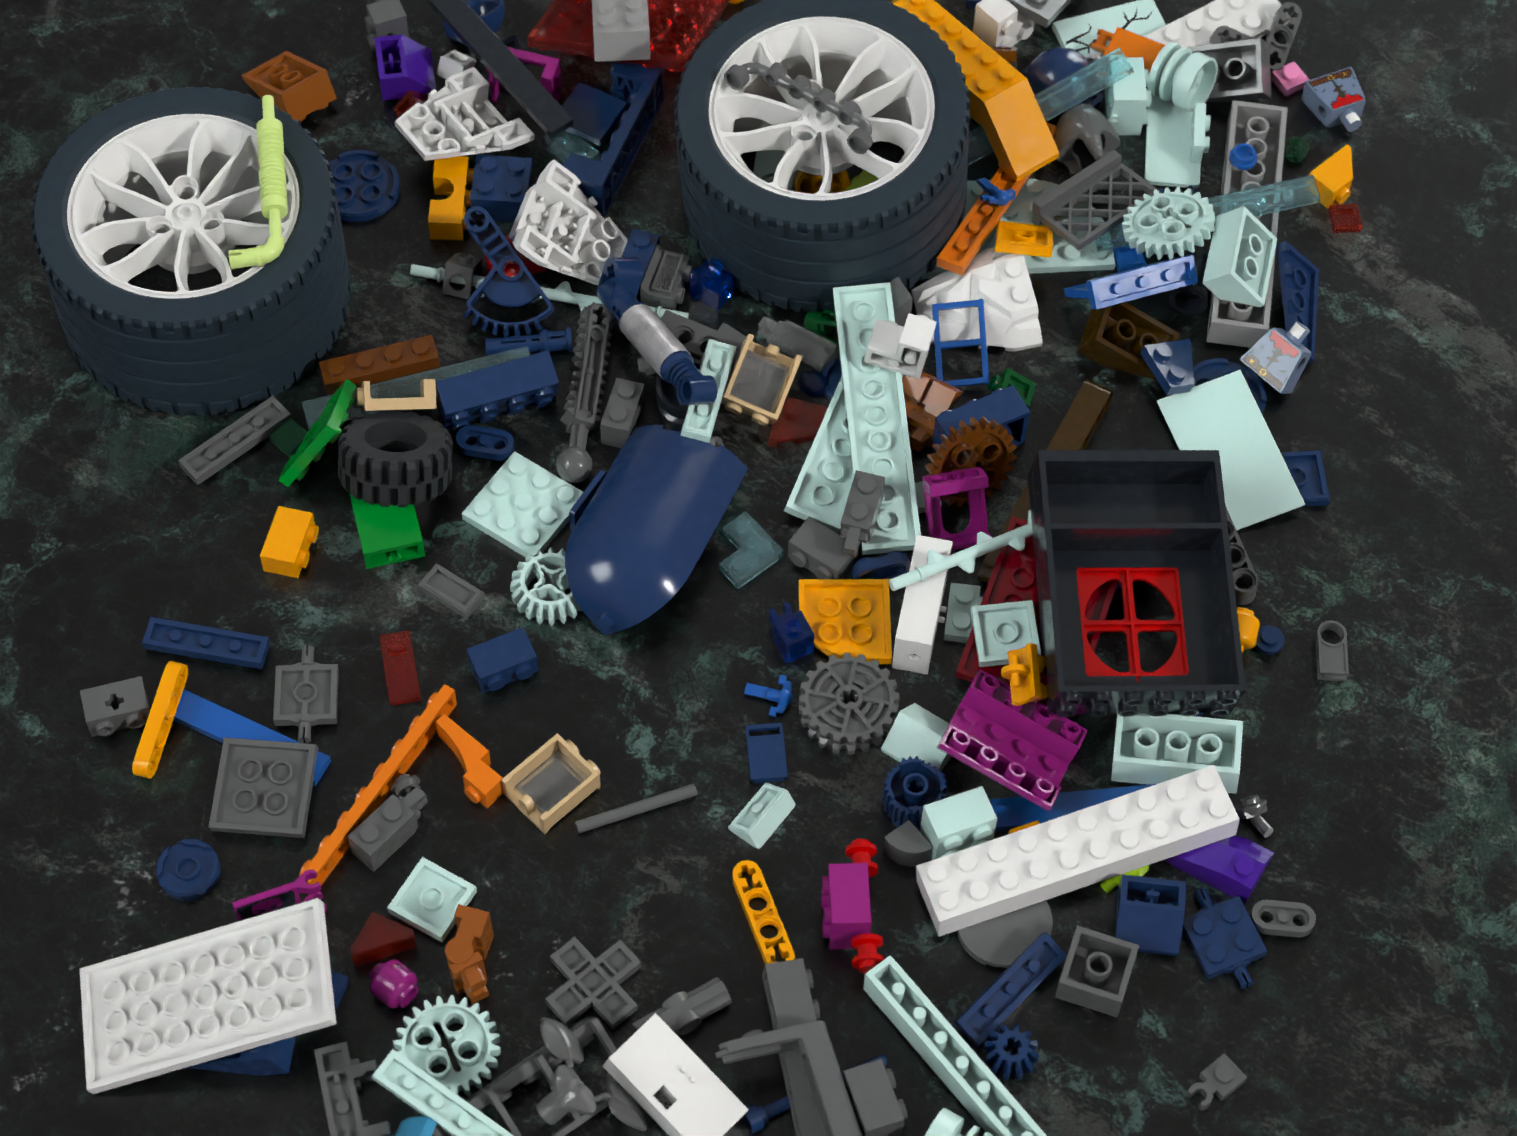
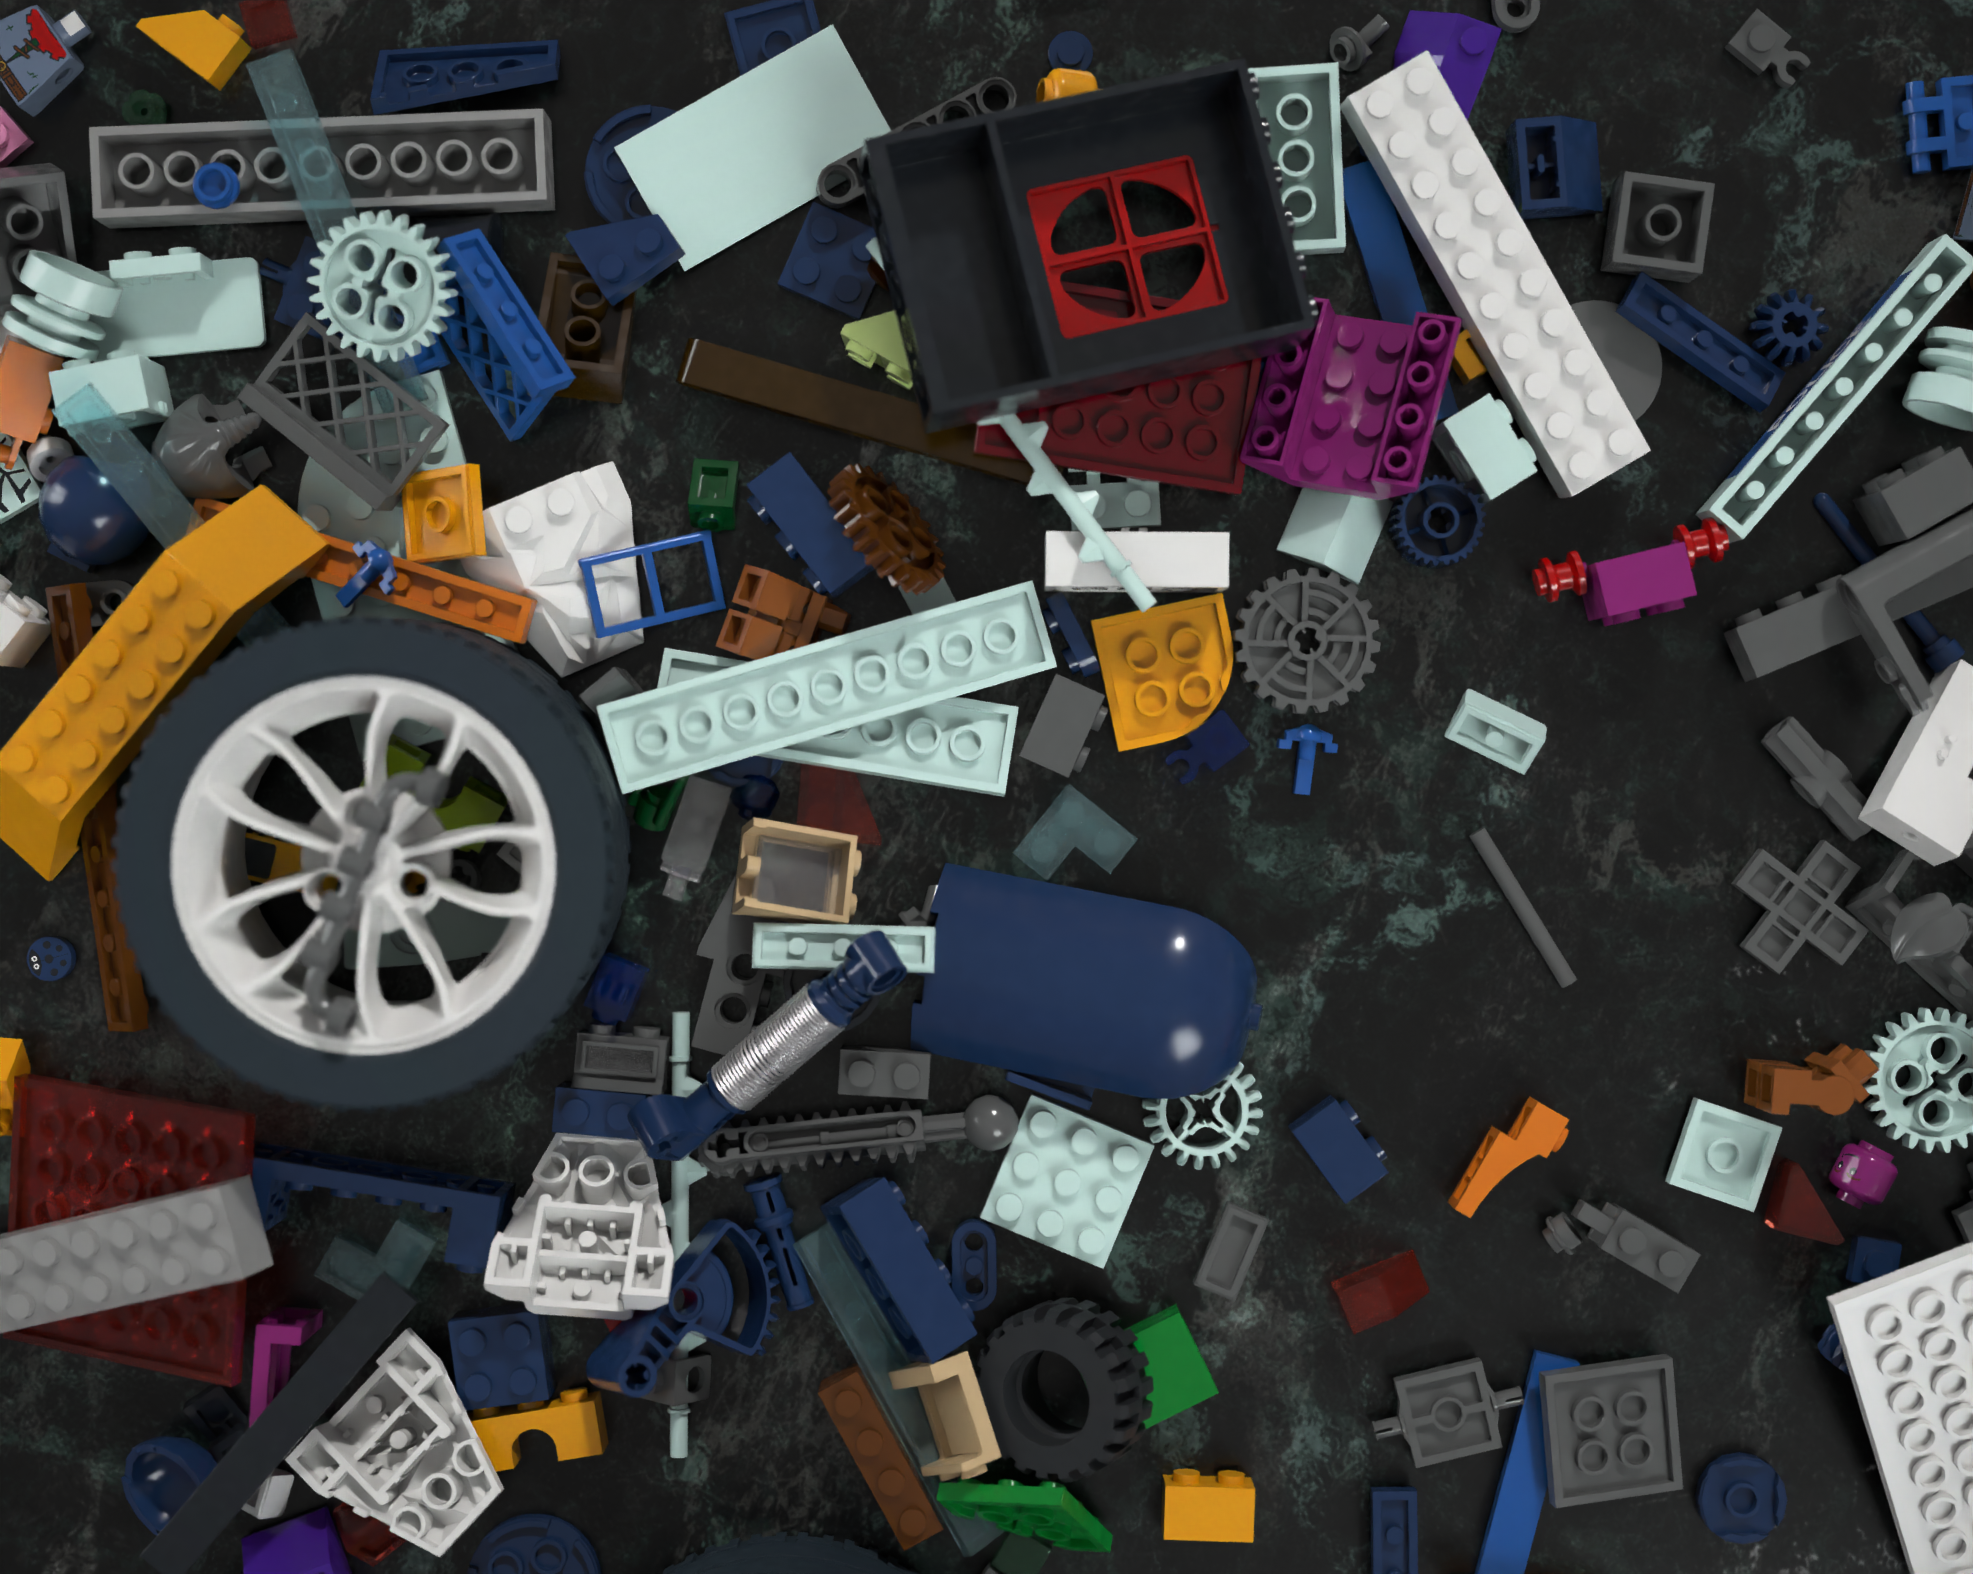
camera: 100 degrees left, 30 degrees up
magenta flag [232,869,327,922] -> none
orange plate [299,684,457,885] -> none
window [501,733,601,834] -> none
dark blue tile [562,82,627,146] -> none
light orange beam [732,860,795,964] -> none
dark blue piece [745,723,788,783] -> none
dark grey hinge [840,470,885,557] -> none
white brick [864,313,937,379] -> none
dark grey brick [883,820,933,866] -> none
magenta panel [922,466,992,554] -> none
light aqua plate [971,600,1041,667] -> none
light orange hips [1001,643,1048,706] -> none
dark blue plate [1182,888,1267,989] -> none
light aqua slope [1203,206,1277,307] -> none
torso [1240,321,1312,394] -> none

